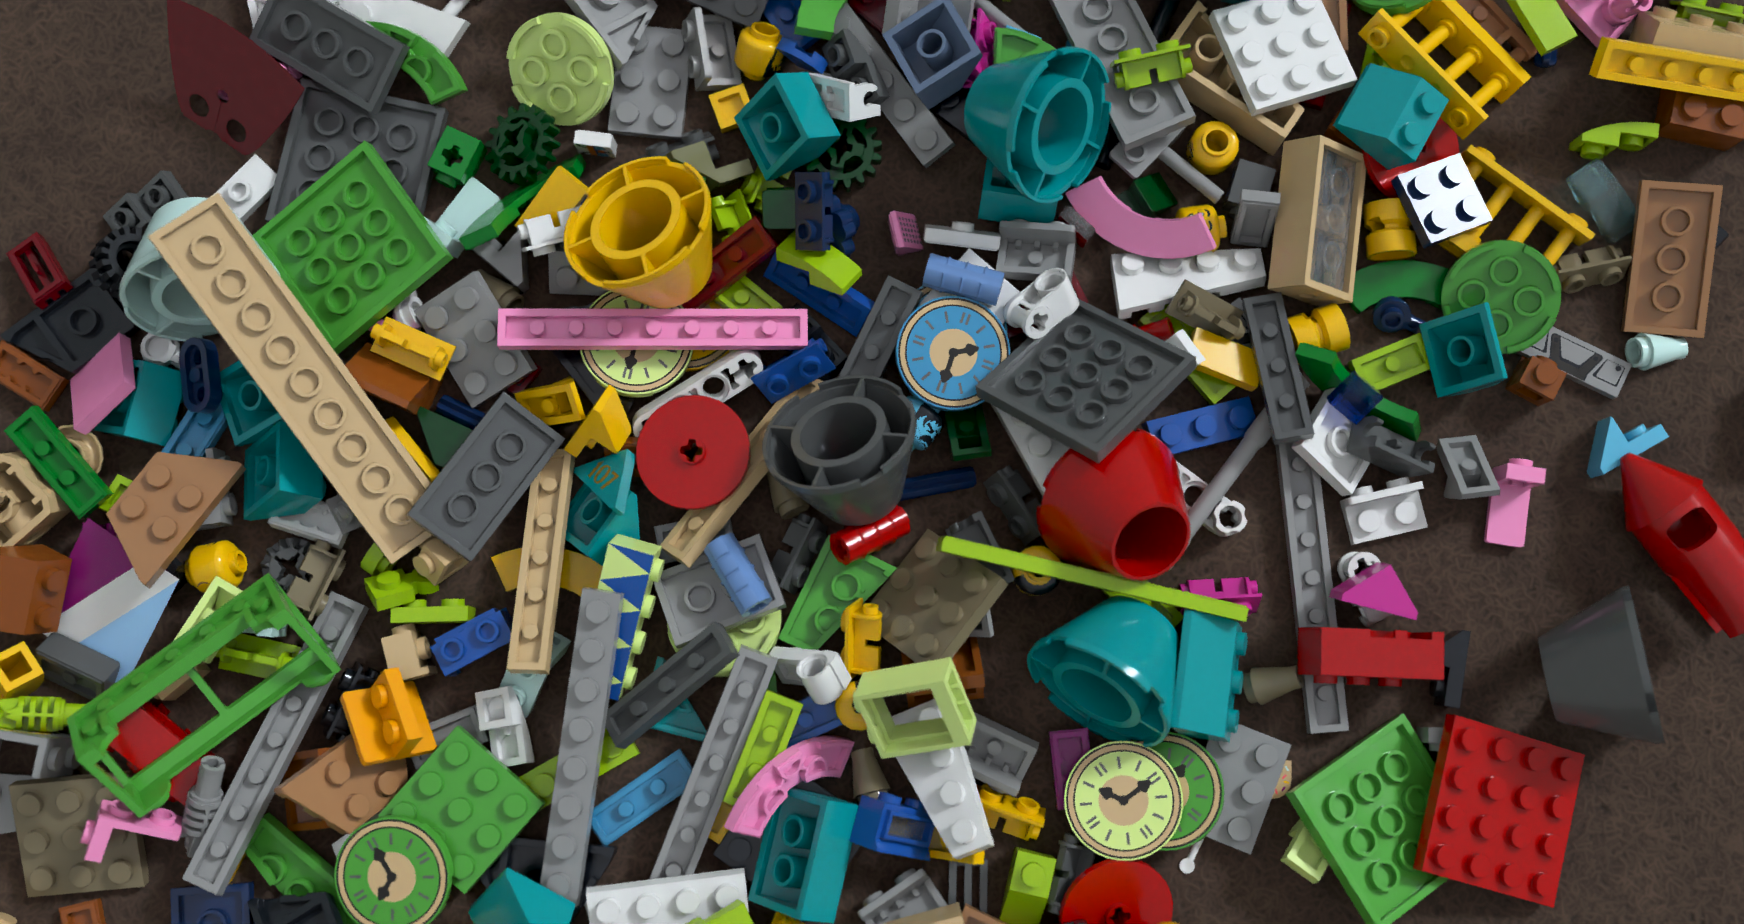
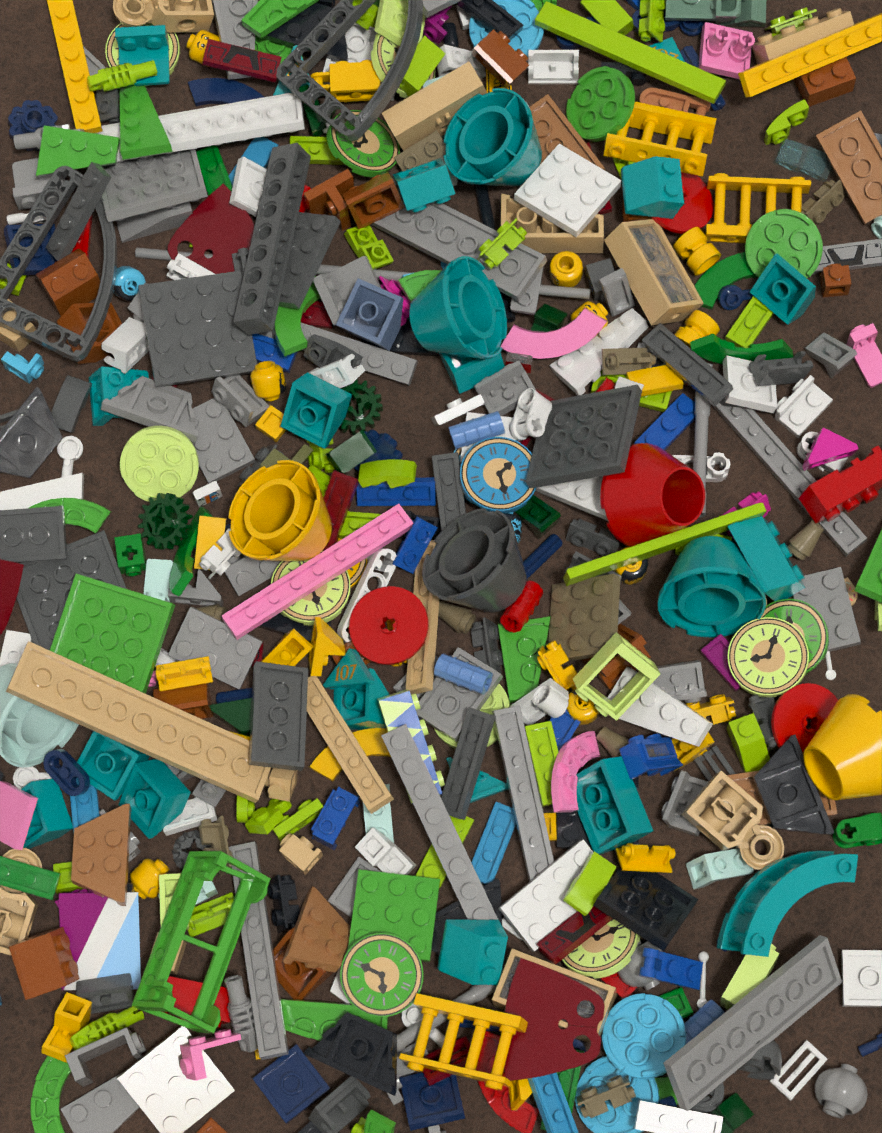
camera: 30 degrees left, 10 degrees down
light orange bracket [340,667,437,766] -> none
blue tile [776,37,828,74] -> none
dark blue hinge [795,172,834,251] -> none
bright pink slope [888,211,923,256] -> none
clear blue tile [1326,371,1384,425] -> none
plate [1391,153,1493,249] -> none

